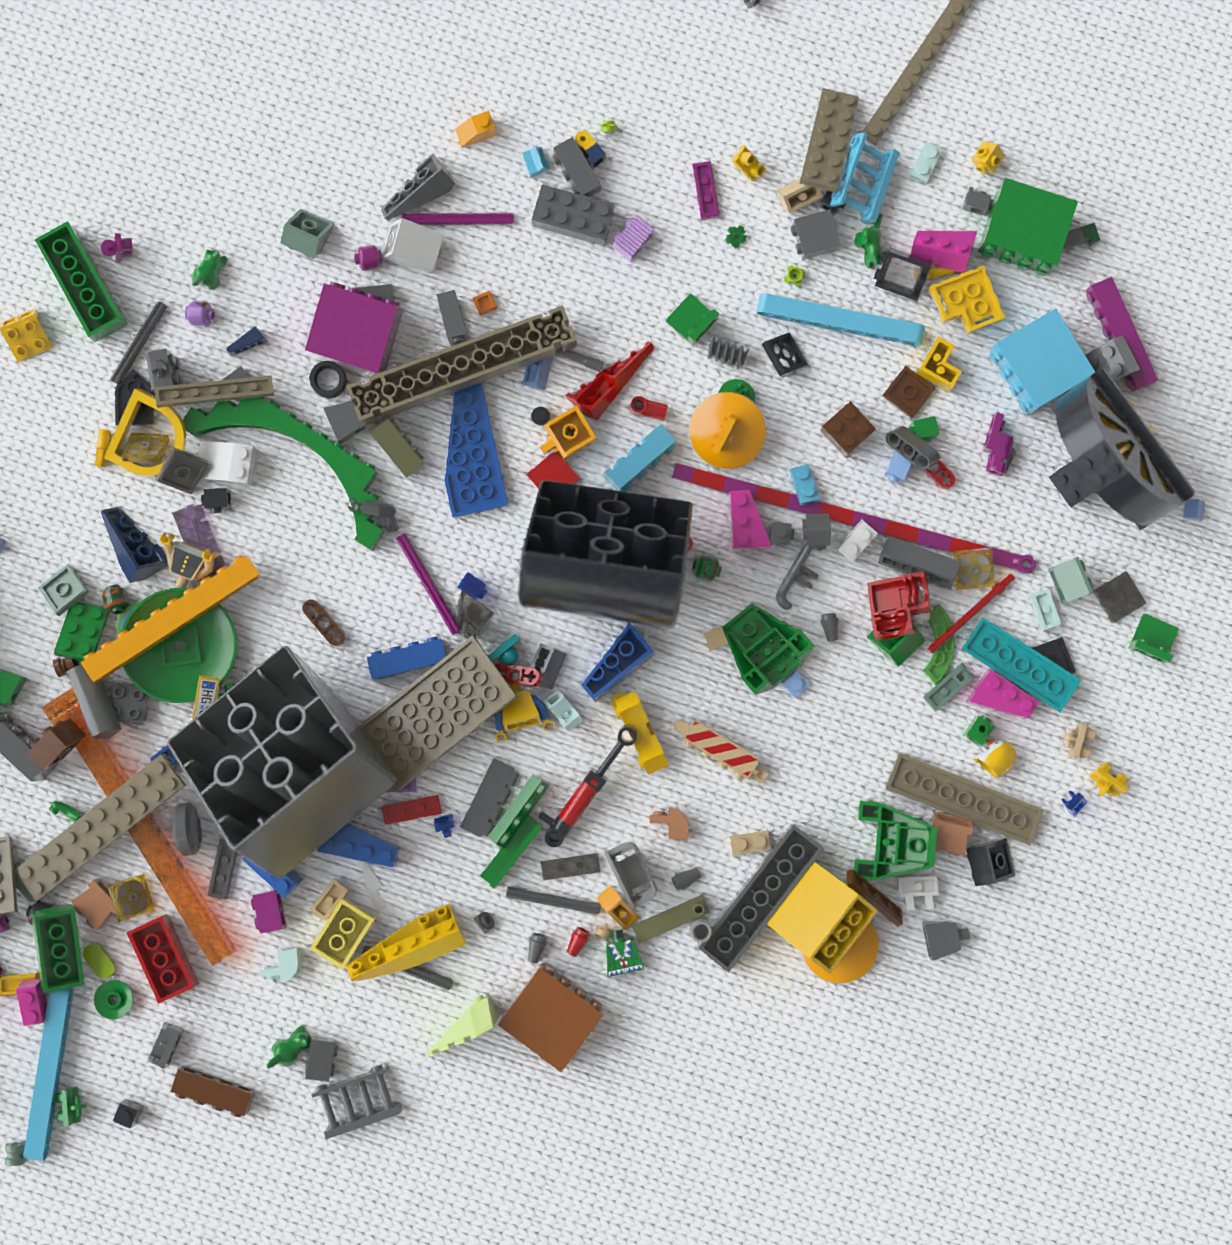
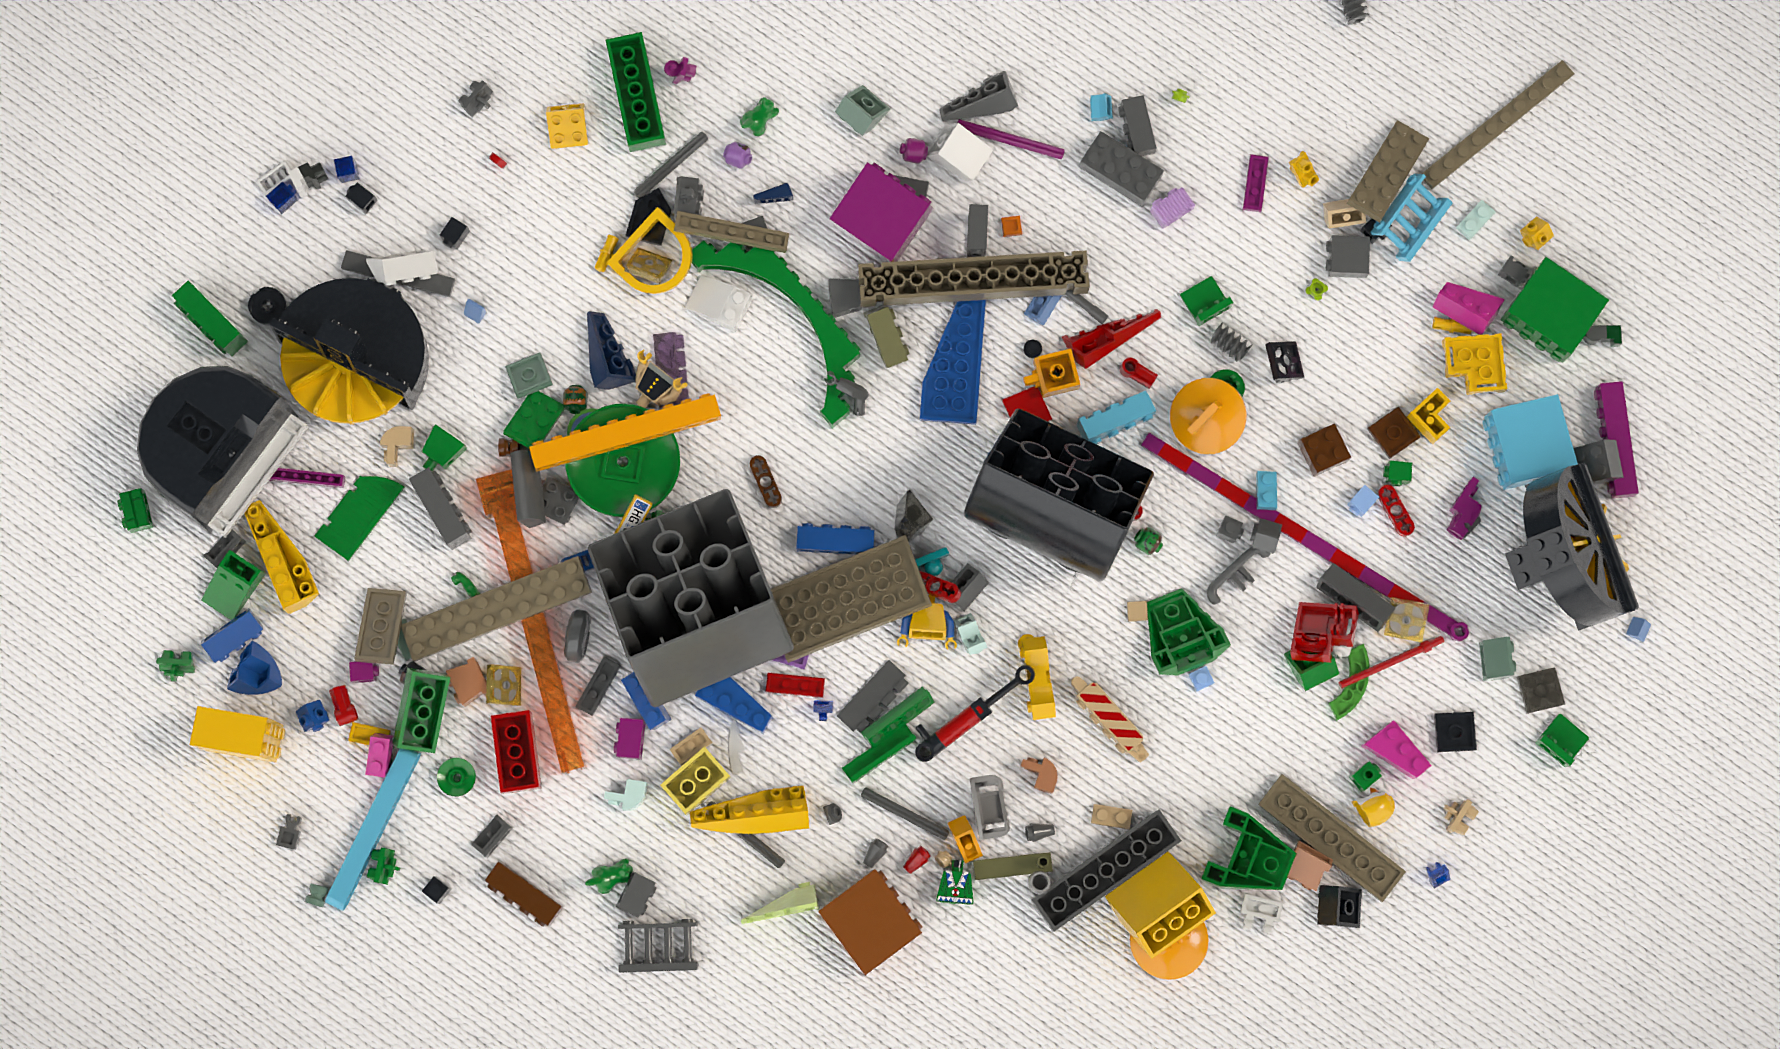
camera: 15 degrees right, 5 degrees down
reddish brown brick [27,718,86,771] -> none
lime tile [83,943,116,979] -> none
dark grey plate [156,447,209,495] -> none
black brick [201,488,231,514] -> none
black tyre [309,360,347,399] -> none
magenta axle [396,534,461,635] -> none
light orange slope [455,111,497,148] -> none
clear blue brick [457,572,488,602] -> none
clear smoke tile [540,853,601,881] -> none
leg [575,131,606,170] -> none
blue wedge [581,623,655,703] -> none
green plant [725,225,747,249] -> none
dark pink wedge [729,490,772,549] -> none
medium azure beam [756,294,925,346] -> none
dark grey cone [820,613,839,642] -> none
white brick [837,519,878,562] -> none
reddish brown tile [846,869,903,927] -> none
green animal [854,214,883,269] -> none
window [873,246,933,301] -> none
dark grey beam [885,426,940,470] -> none
dark grey torso [921,921,970,961] -> none
sand green plate [922,662,975,712] -> none
teal plate [961,617,1082,713] -> none
light aqua plate [1029,588,1061,631] -> none
yellow hips [1089,762,1128,797] -> none

